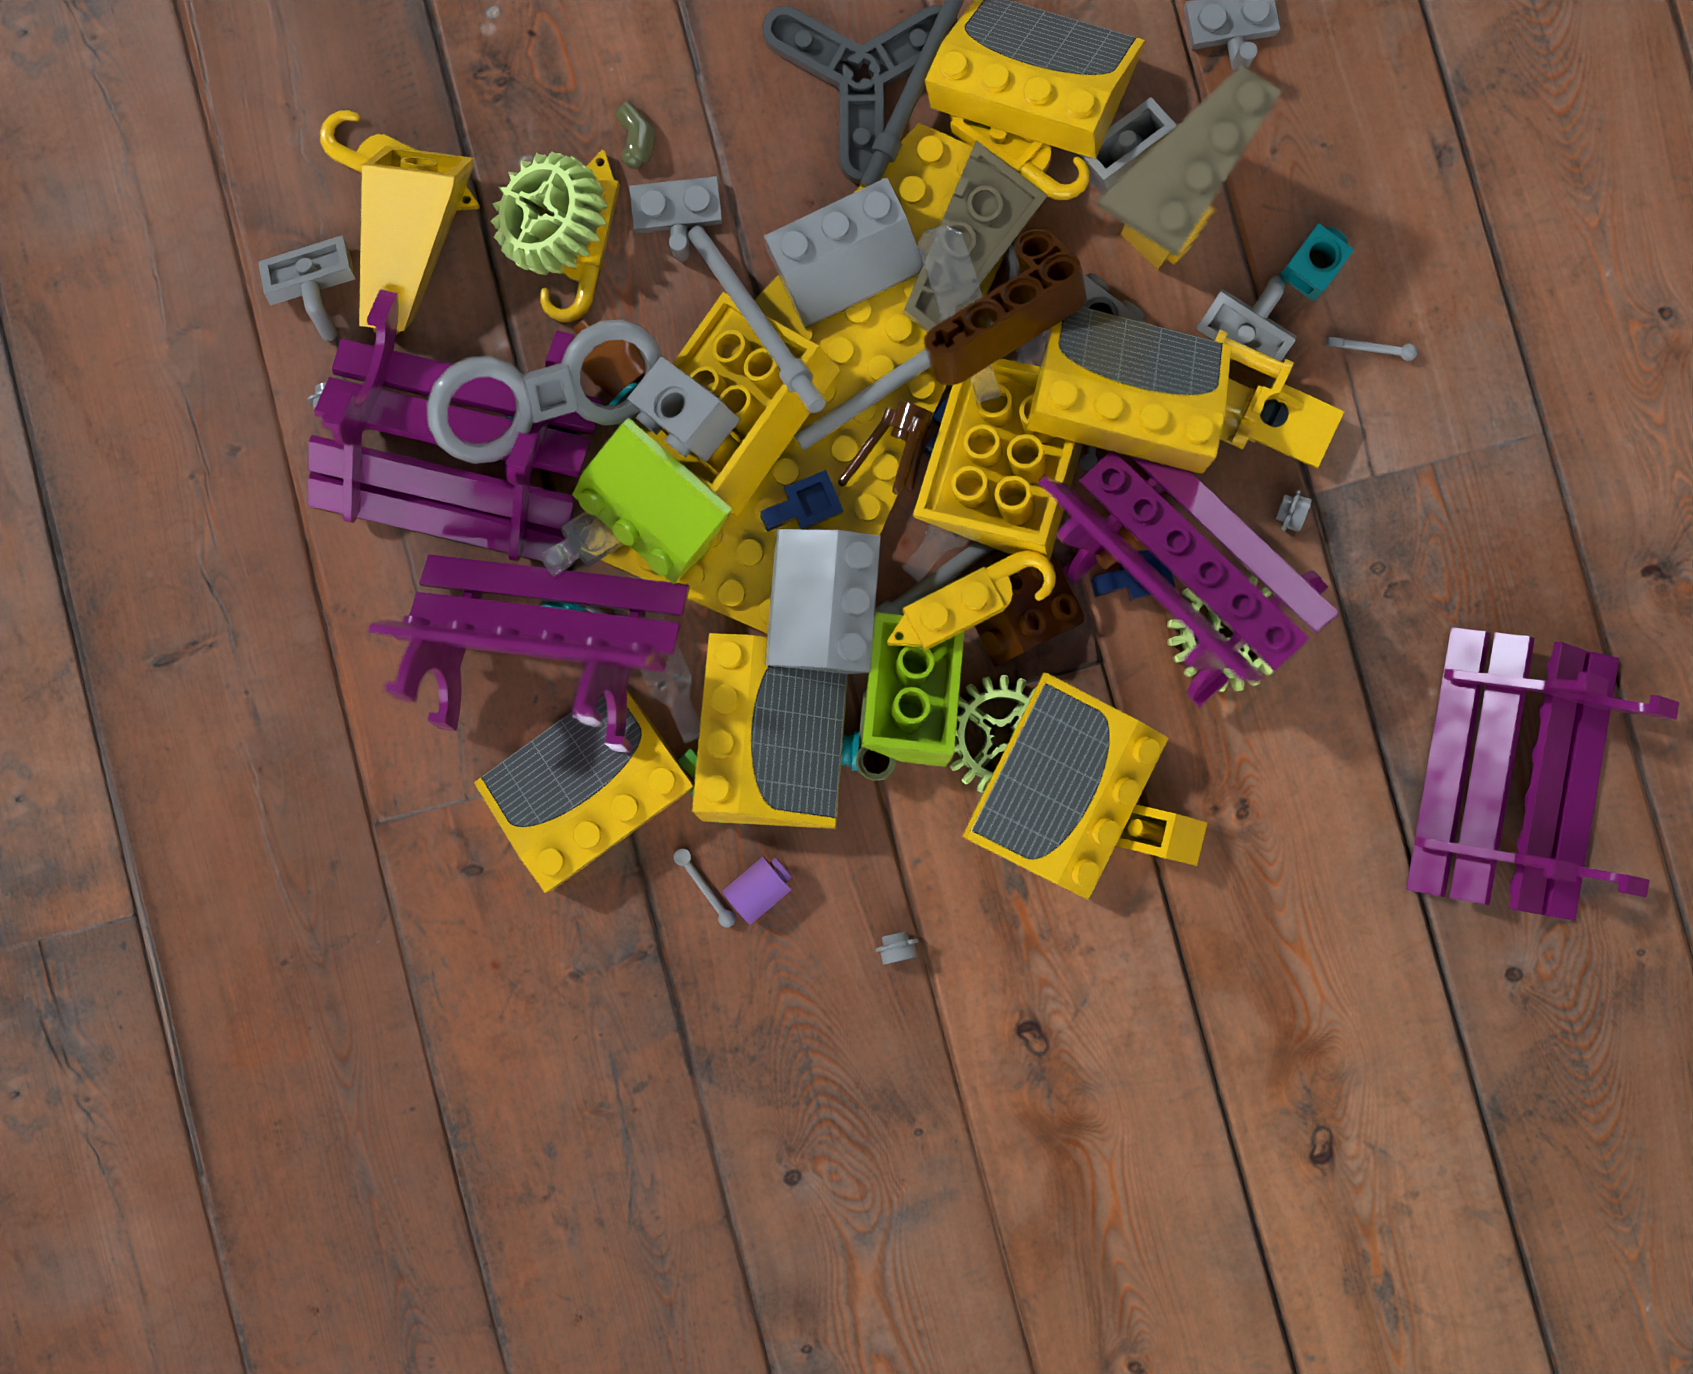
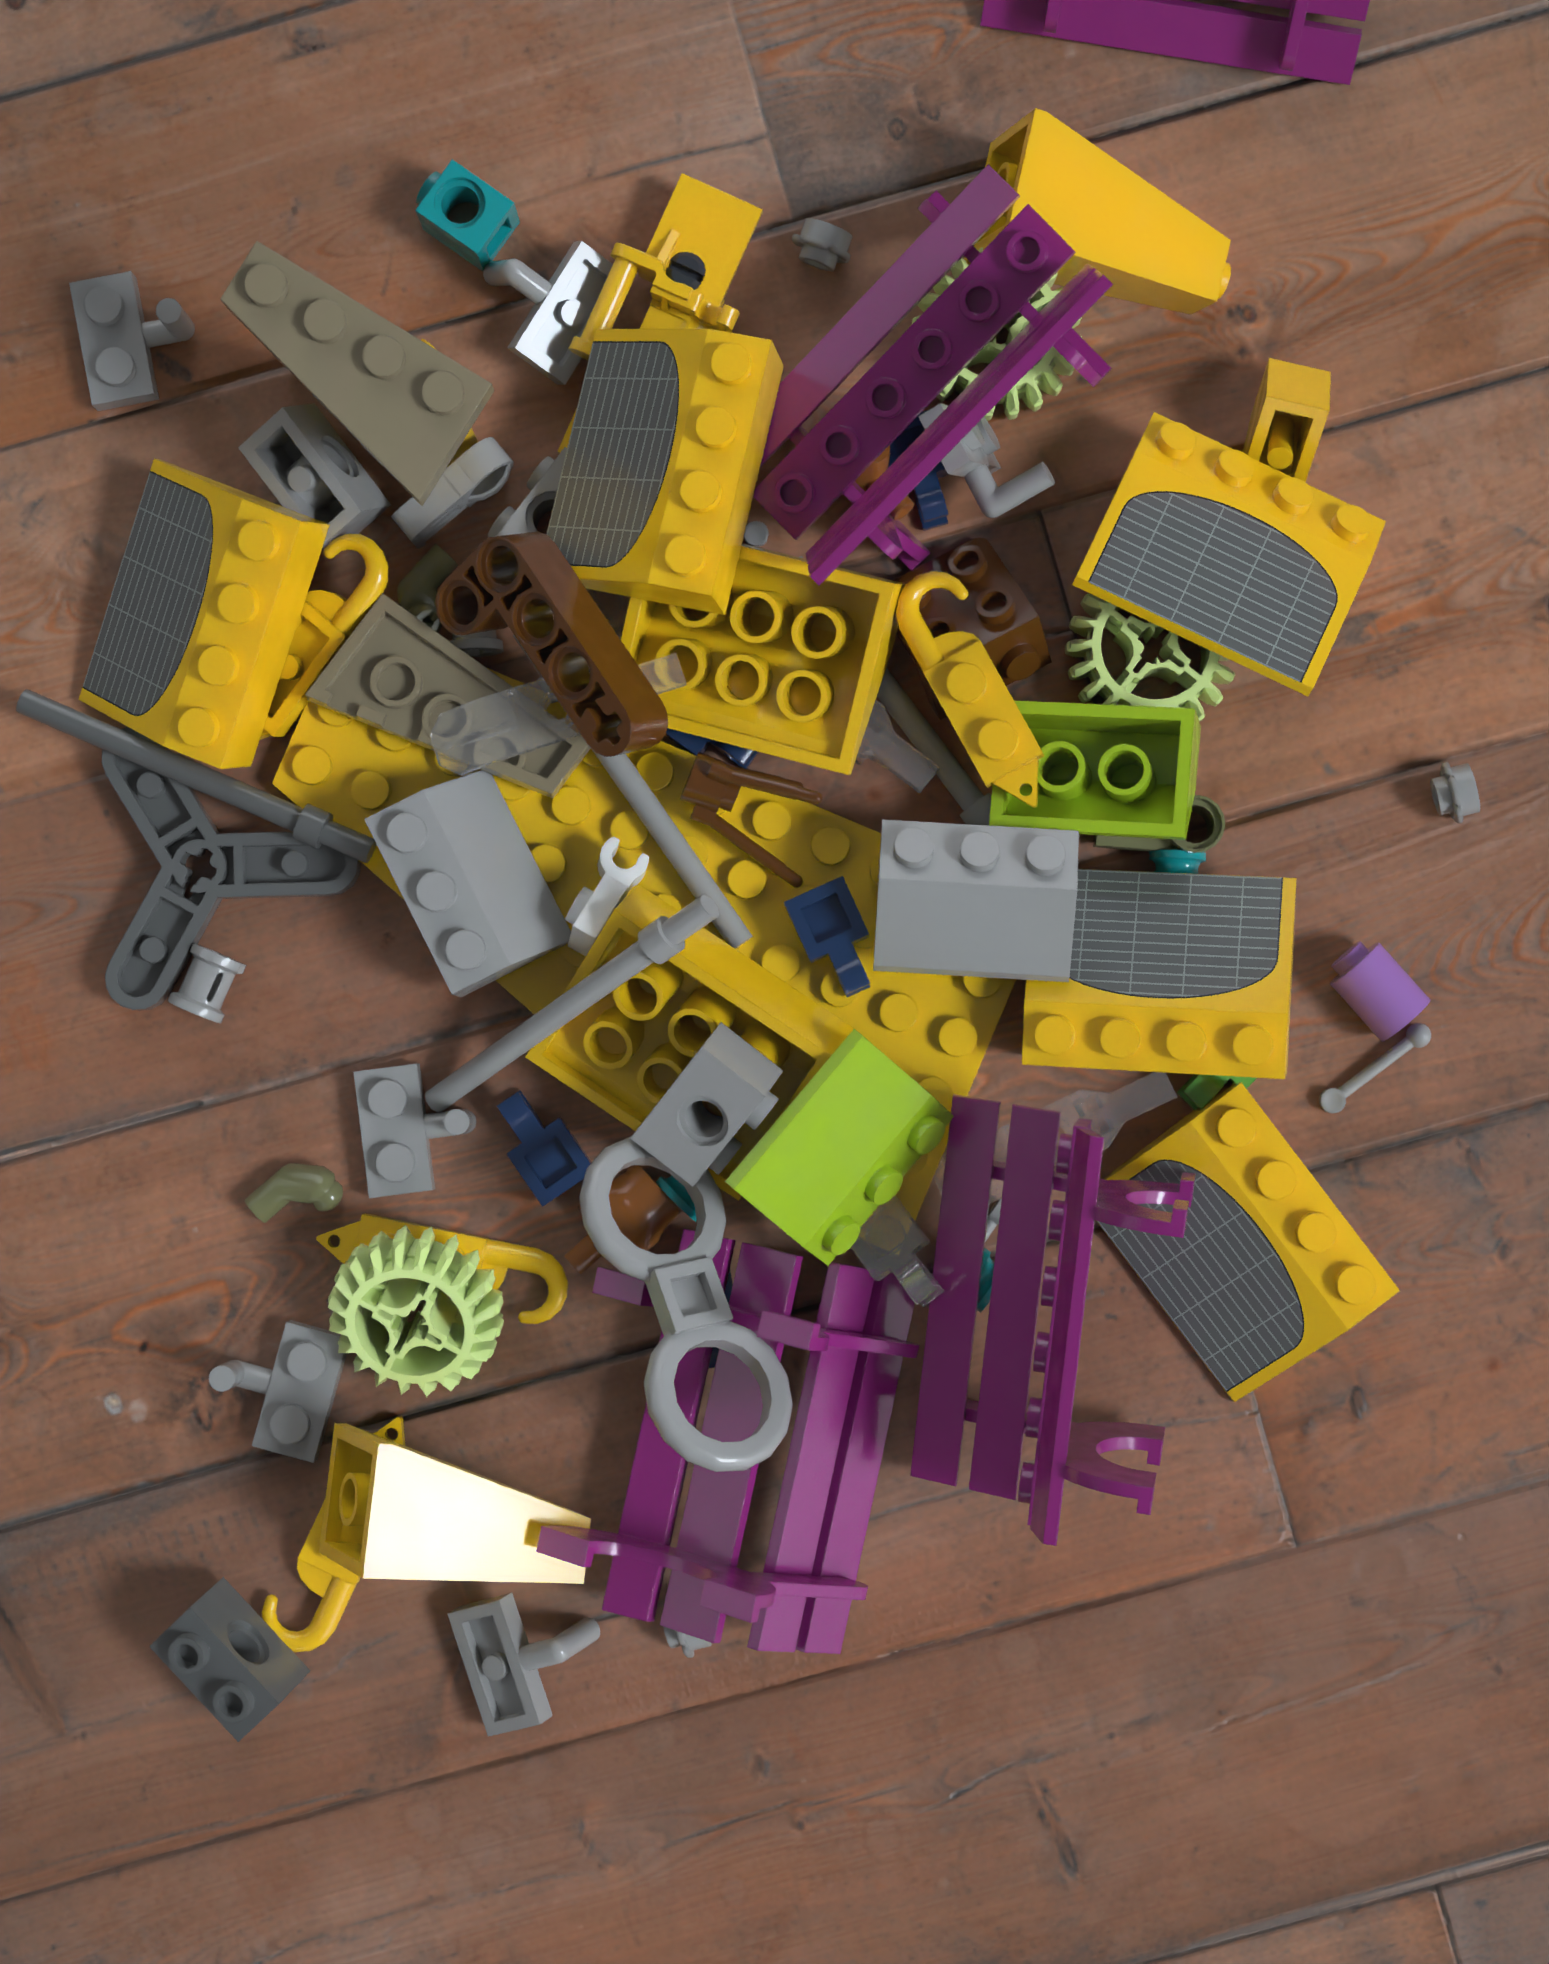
camera: 85 degrees left, 0 degrees up
light grey hinge [1325,337,1418,361] -> none
none -> dark grey brick [149,1577,311,1742]
none -> light grey bush [168,943,247,1024]
none -> light grey plate [209,1320,347,1463]
none -> light grey piece [391,437,514,549]
none -> olive arm [397,544,458,633]
none -> dark blue plate [497,1090,592,1207]
none -> white plate [565,836,649,956]
none -> light grey plate [918,403,1055,518]
none -> yellow slope [964,108,1231,315]

